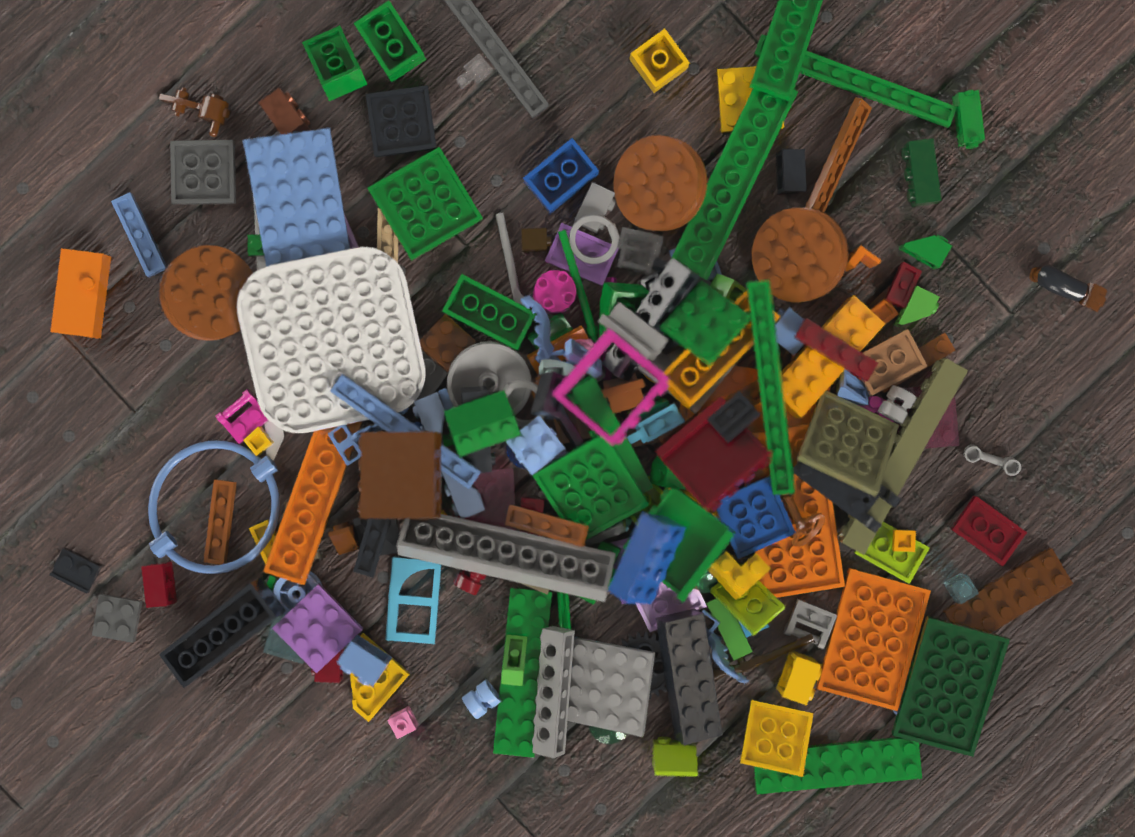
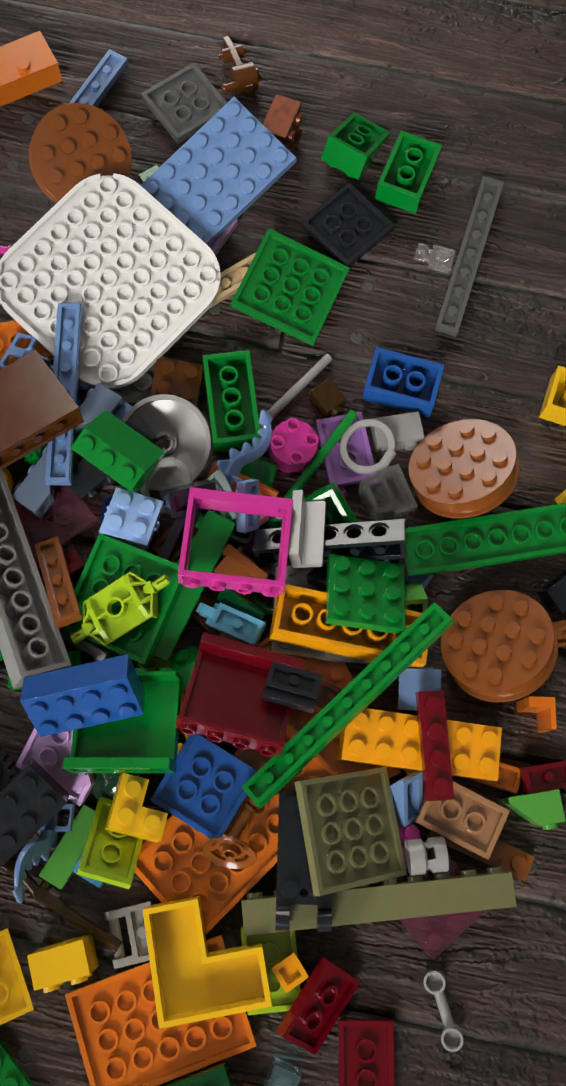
camera: 50 degrees right, 15 degrees down
none -> lime plate [70,572,171,647]
none -> yellow piece [143,896,272,1029]
none -> dark red plate [276,957,361,1055]

